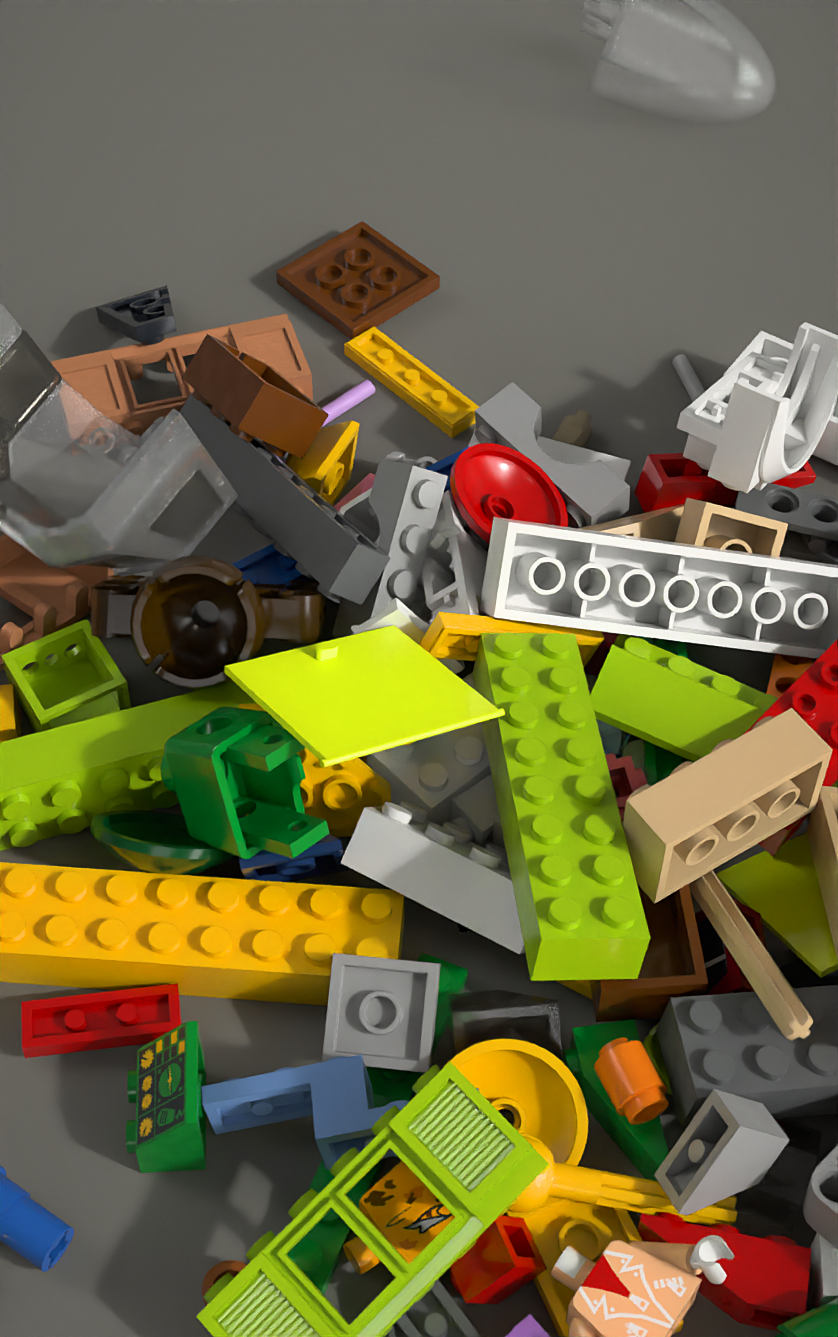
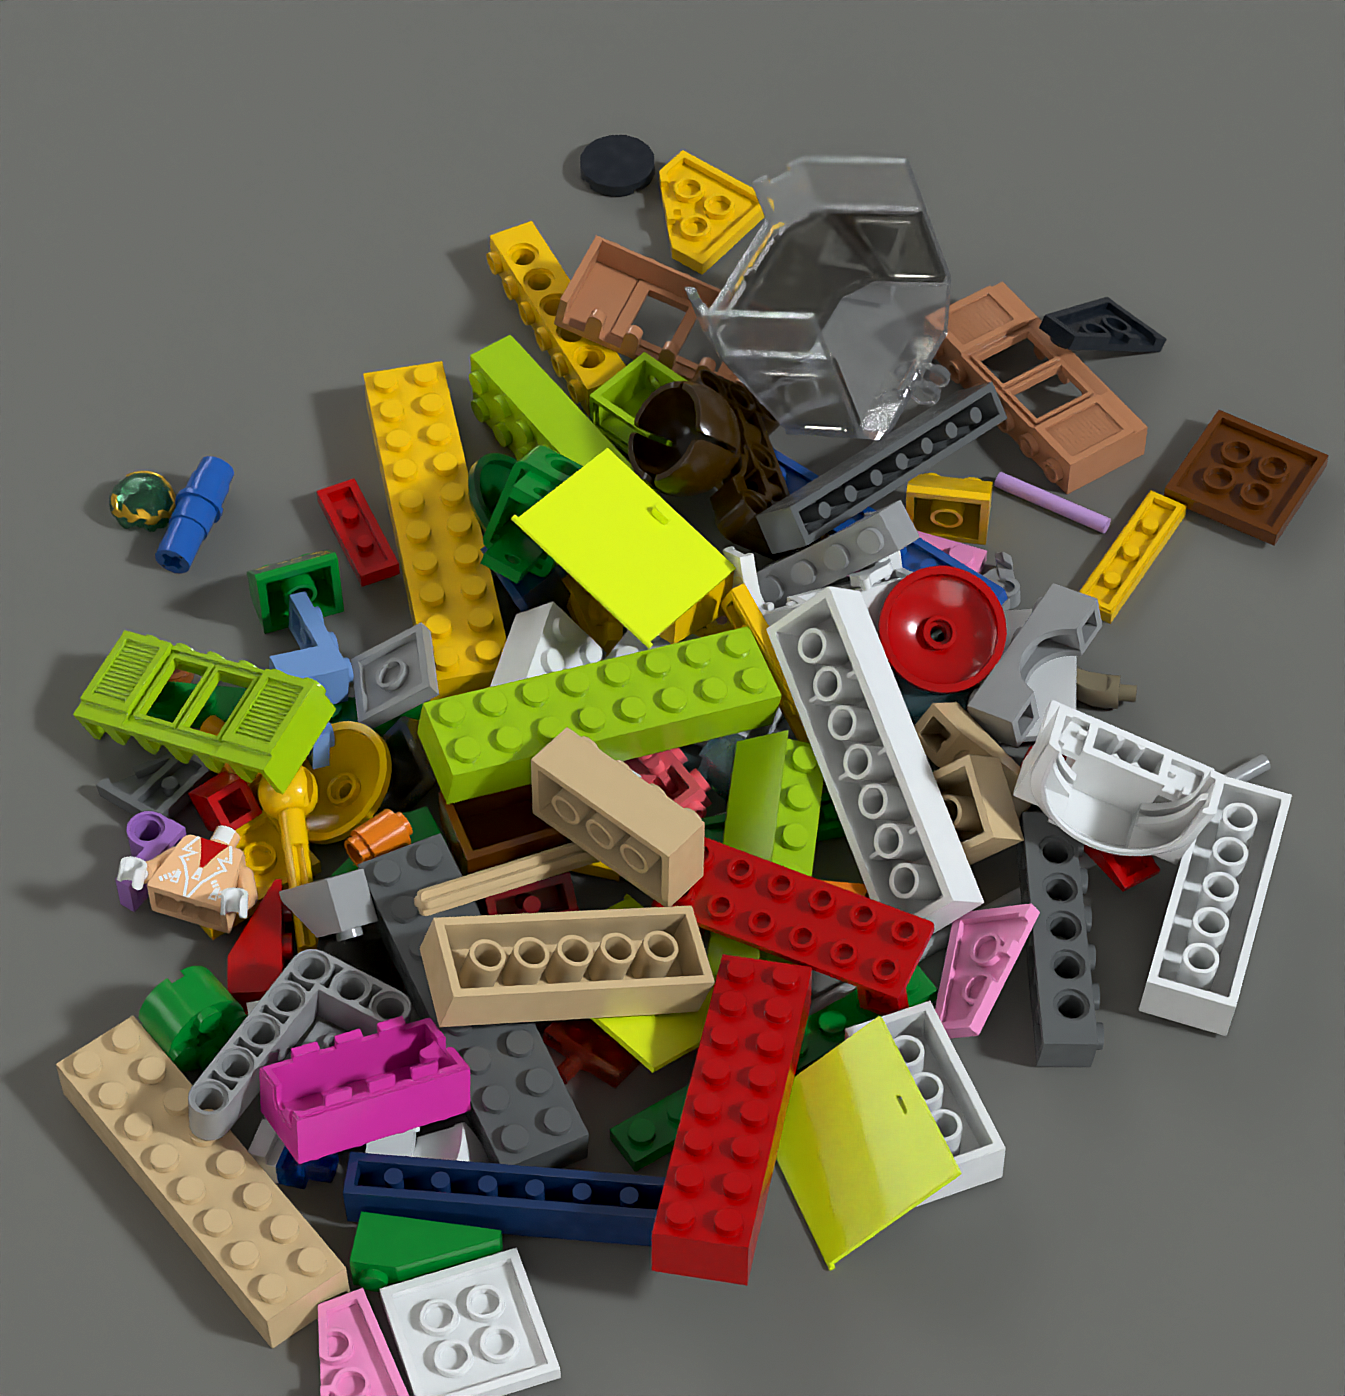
camera: 75 degrees right, 0 degrees up
reddish brown piece [182,334,329,459] -> none

